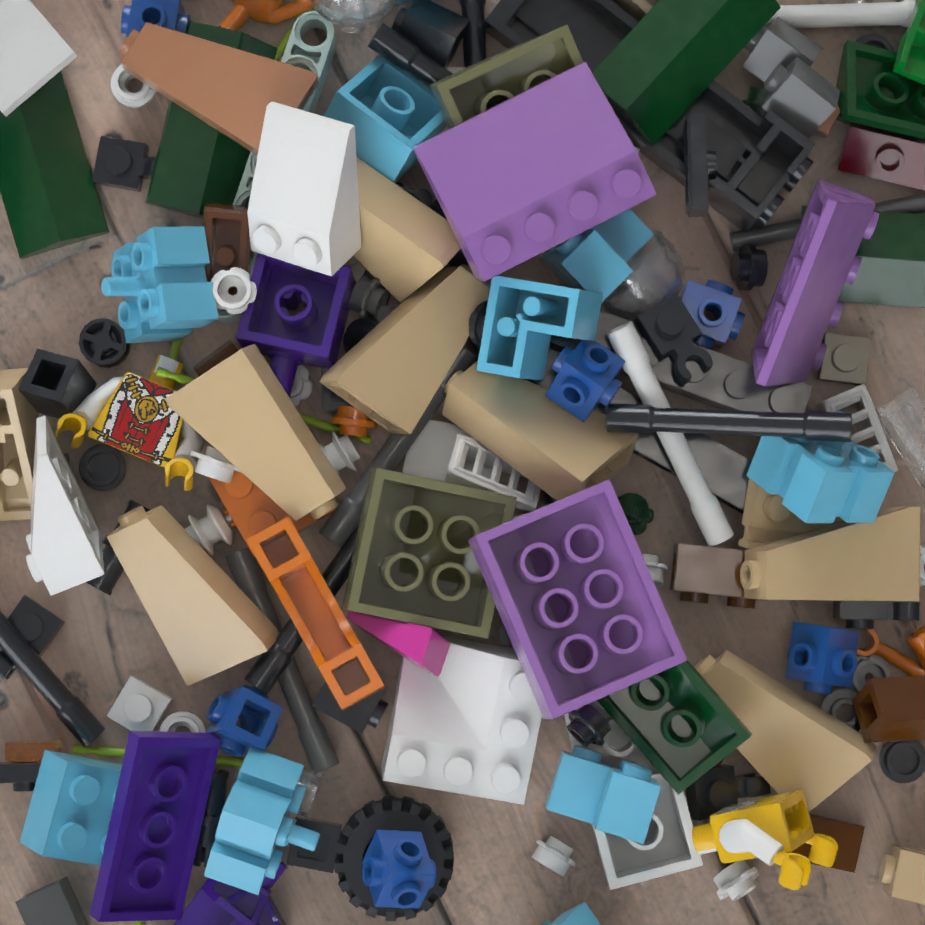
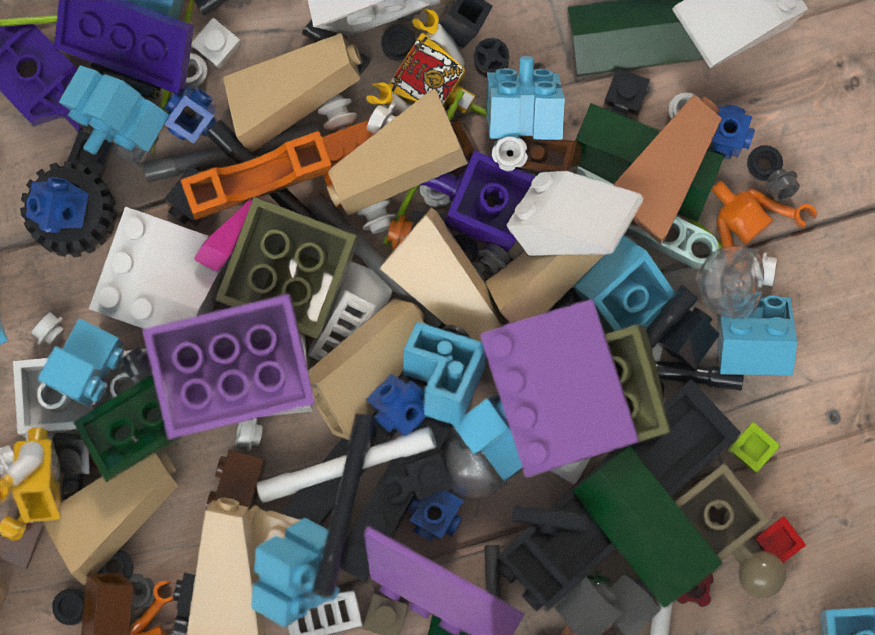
camera: 100 degrees right, 5 degrees down
clear green plate [618,493,654,535] -> none
black plate [730,244,768,291] -> none
blue brick [786,622,860,694] -> none

